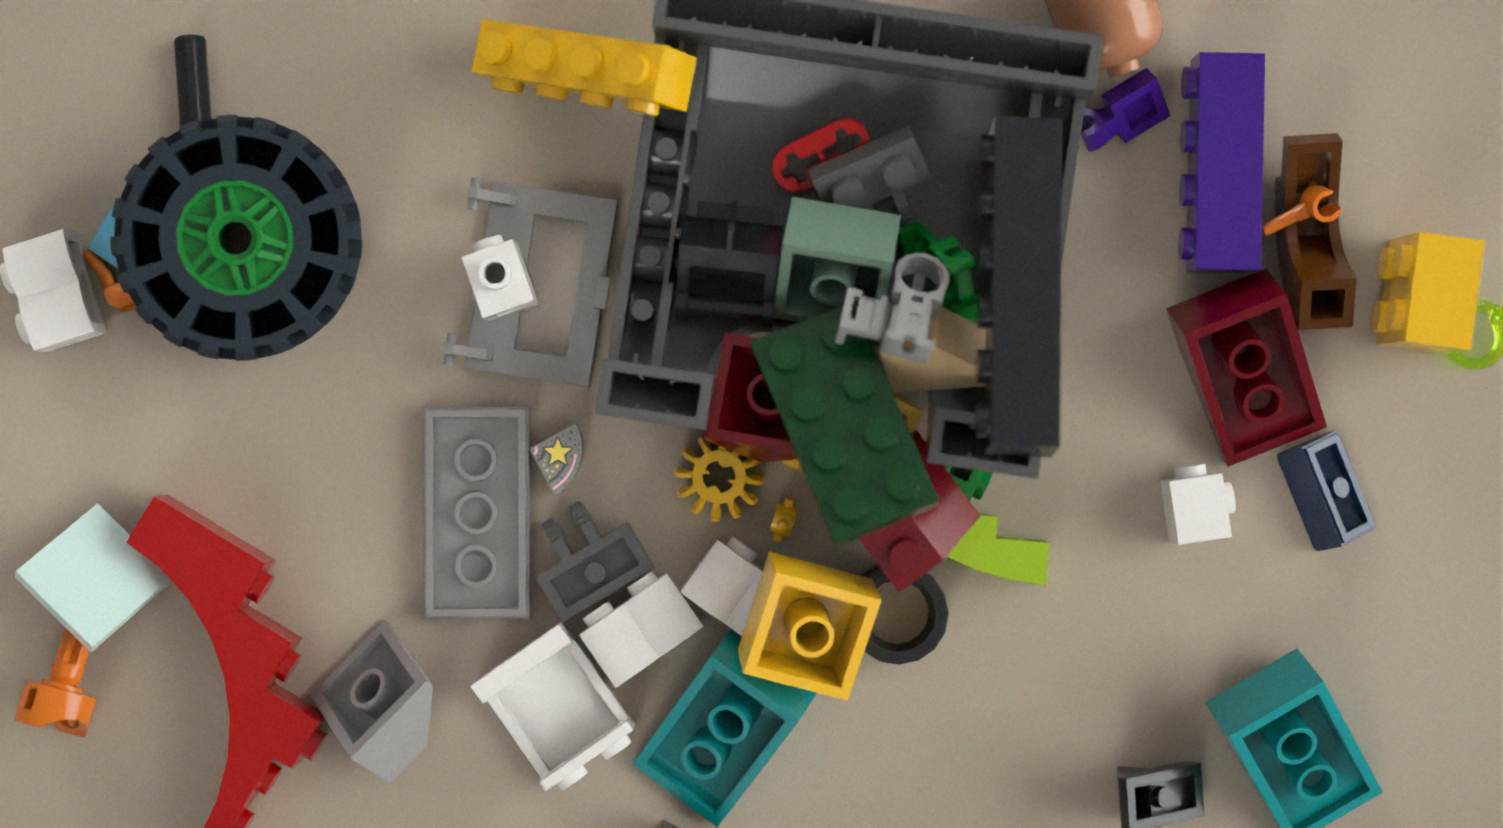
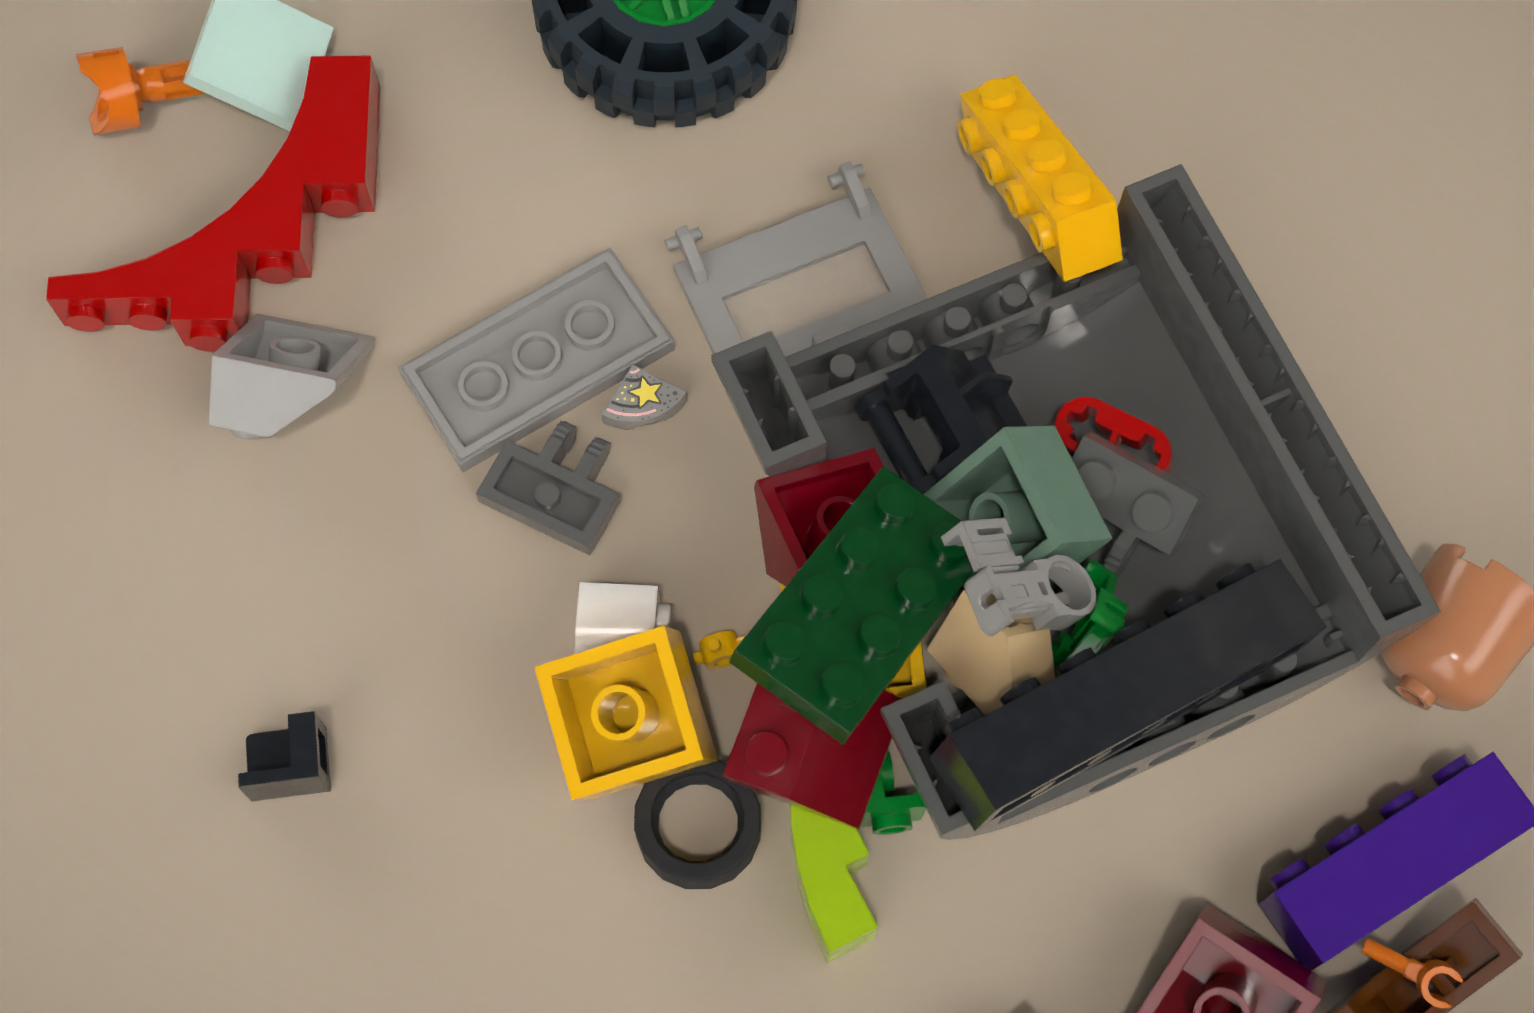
camera: 55 degrees right, 20 degrees down
white brick [461,235,539,321] -> none
white panel [471,622,636,791] -> none
white brick [579,570,704,688] -> none
teal slope [633,629,817,828] -> none
yellow gear [674,434,765,522] -> none
dark purple plate [1081,68,1171,152] -> none

